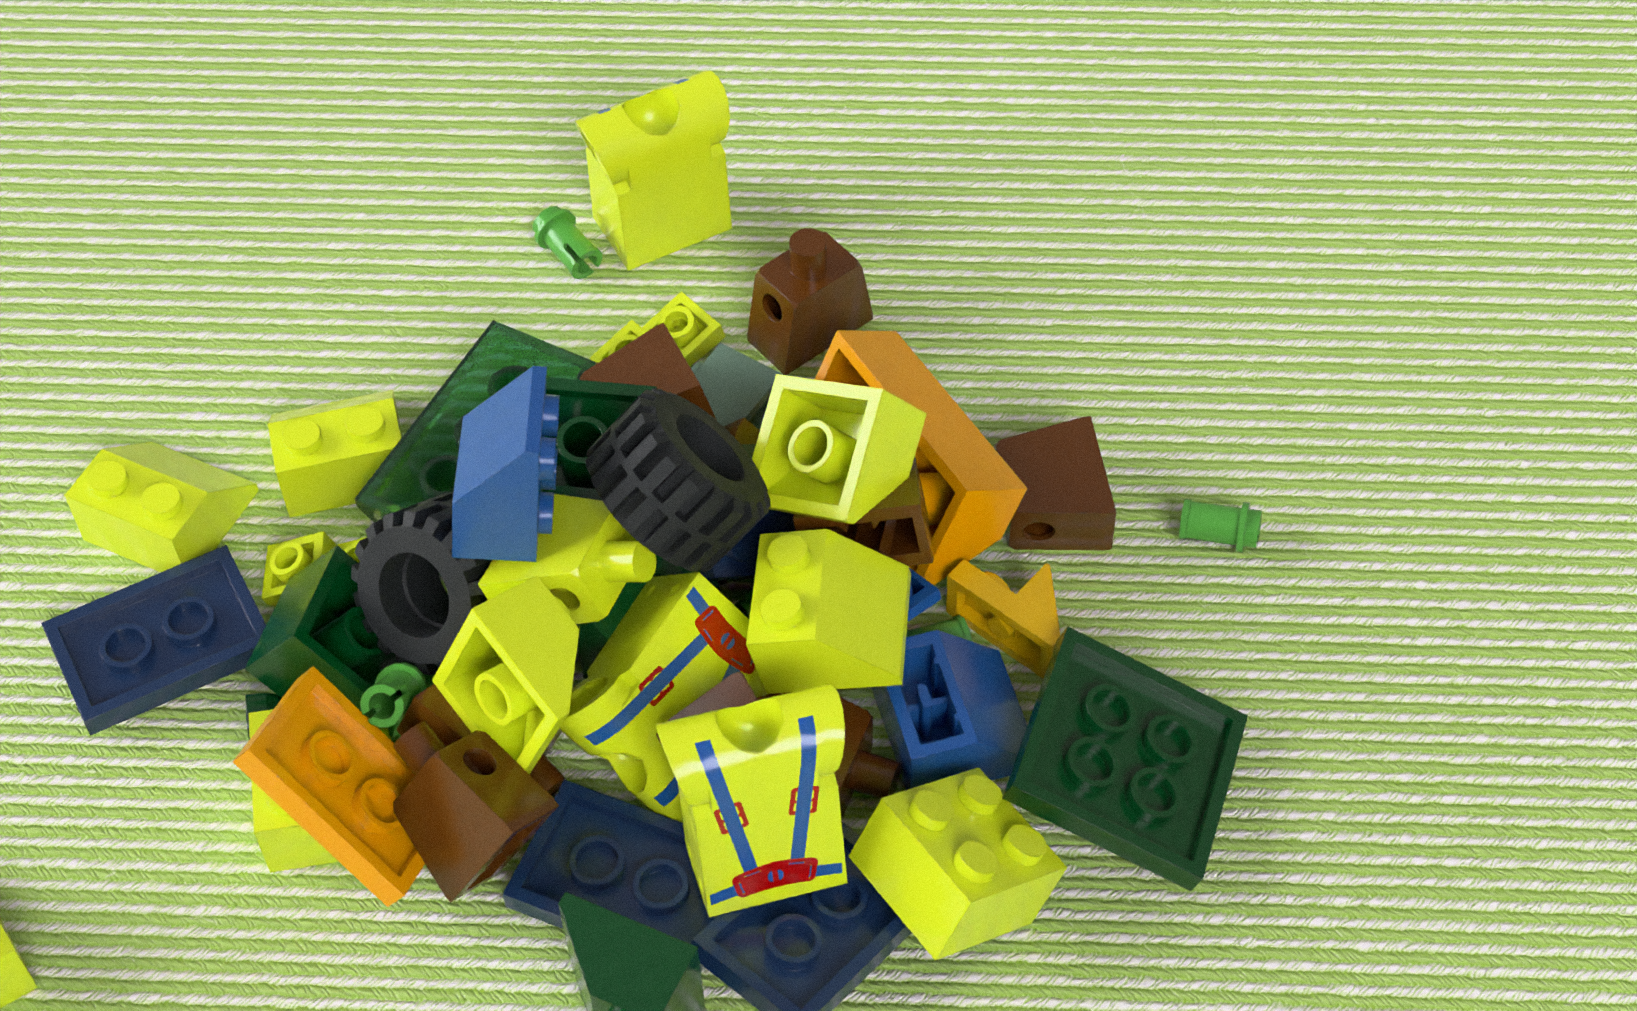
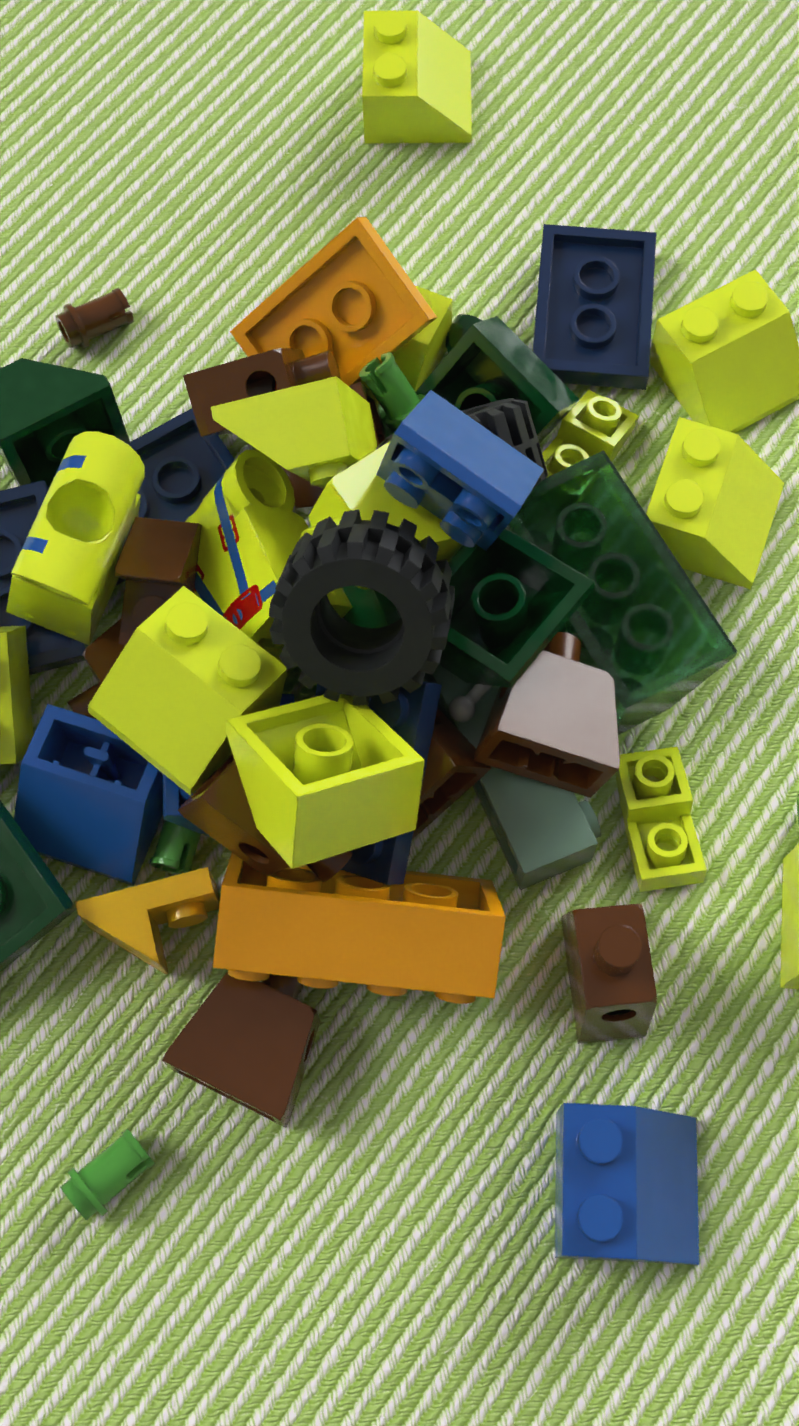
camera: 125 degrees right, 15 degrees up
none -> blue slope [555,1103,699,1265]

